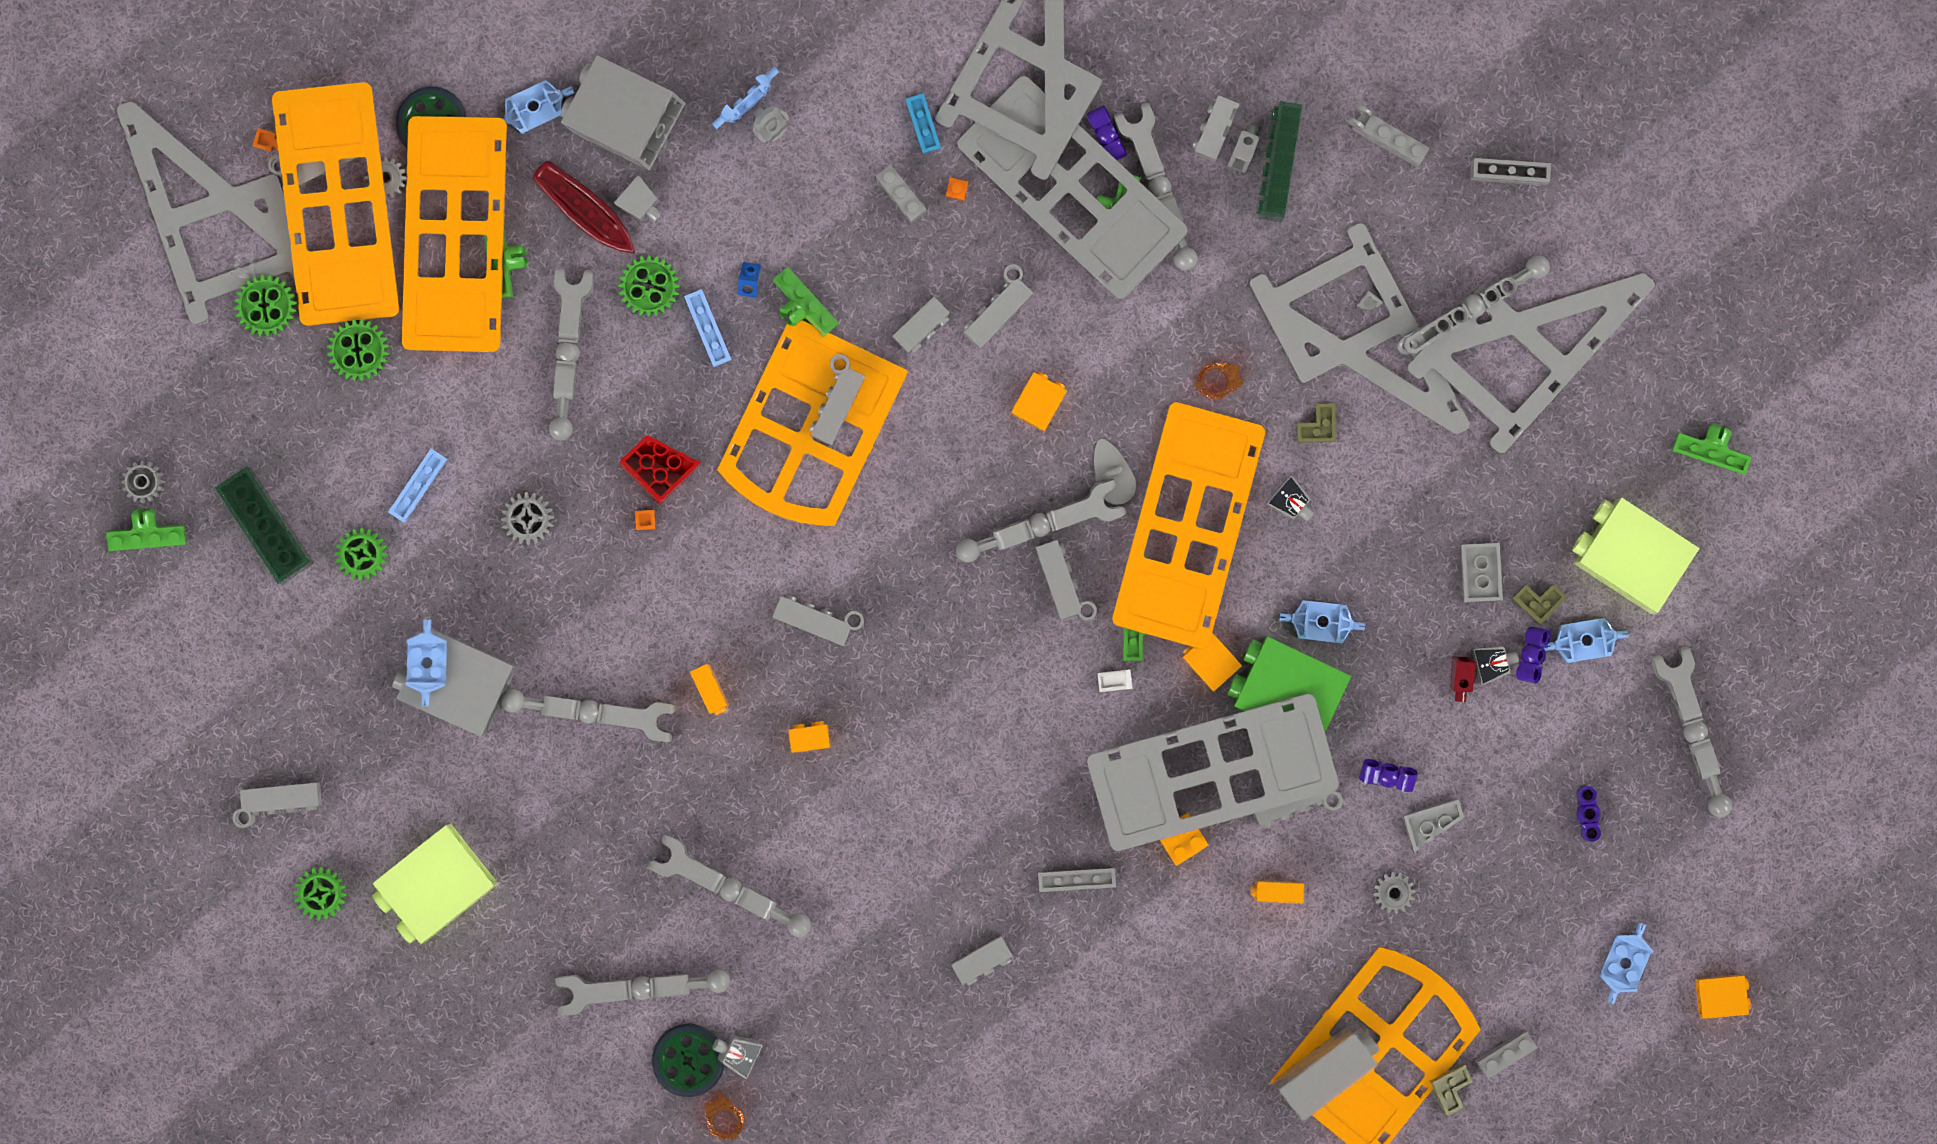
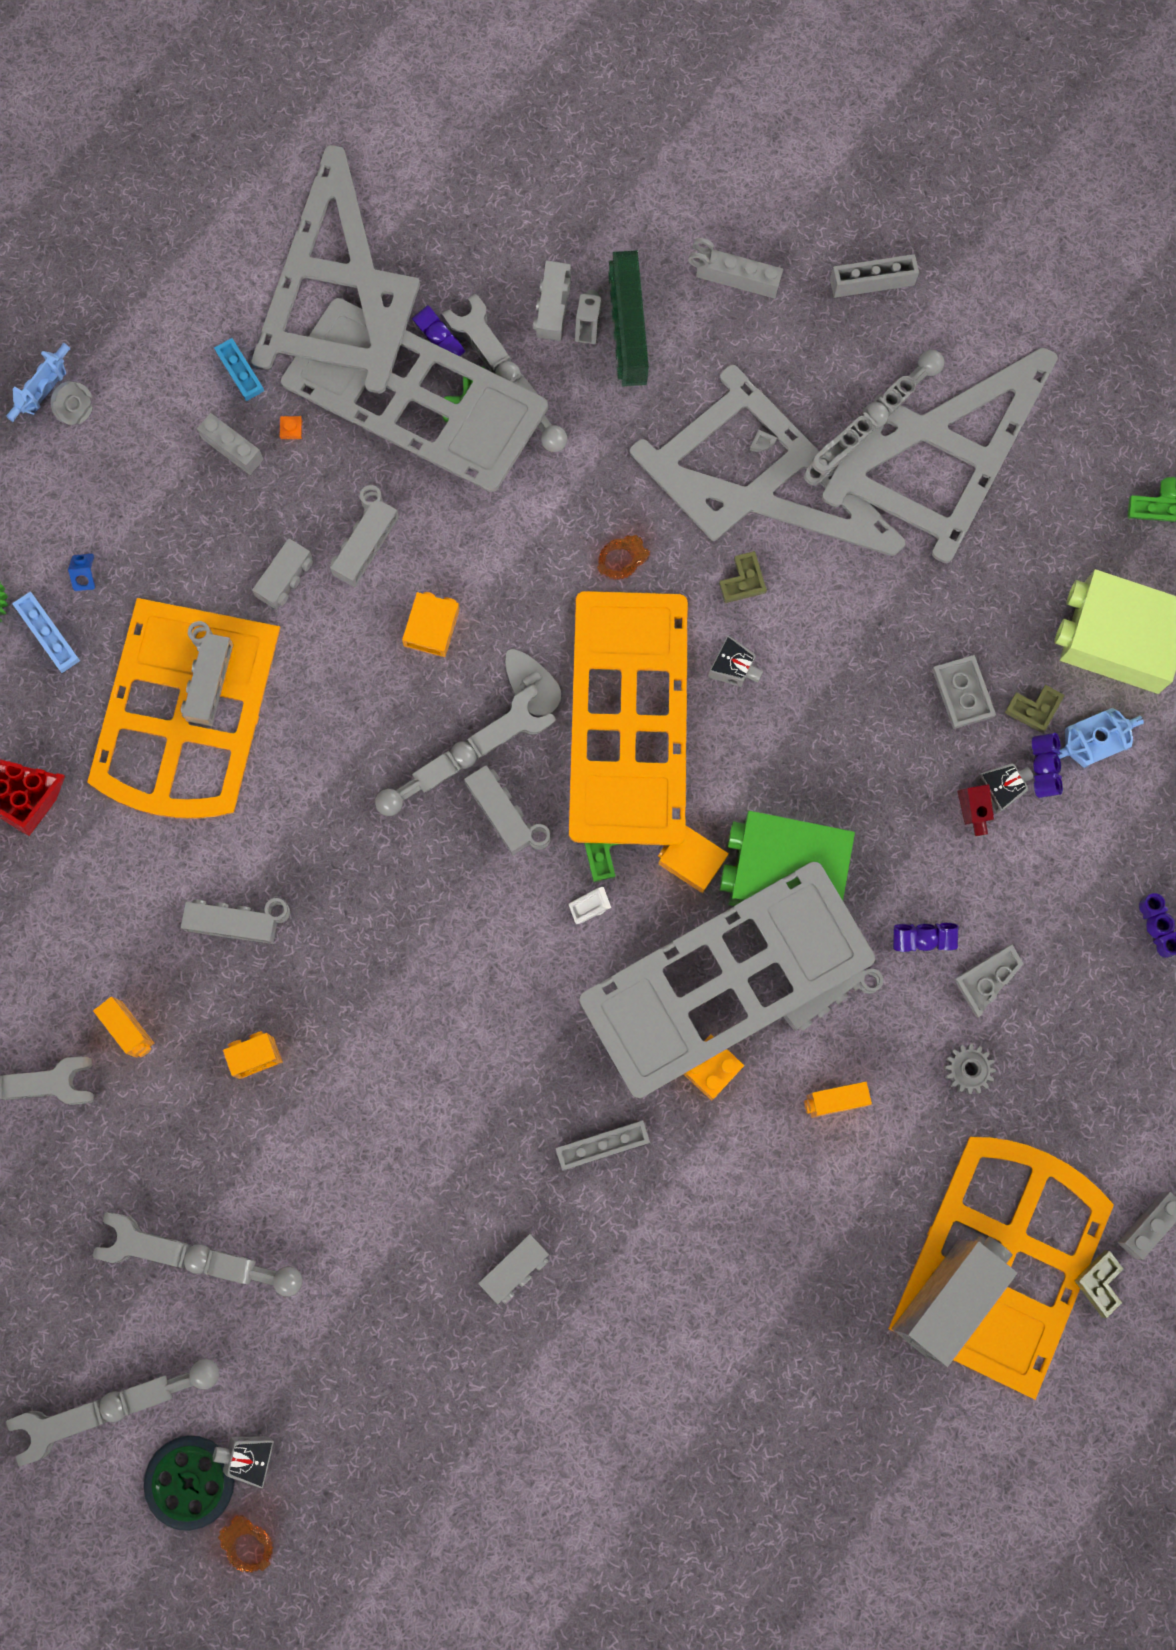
camera: 10 degrees left, 10 degrees down
orange plate [635,510,656,530] -> none
bright green plate [773,267,839,337] -> none
light blue plate [1279,600,1365,643] -> none

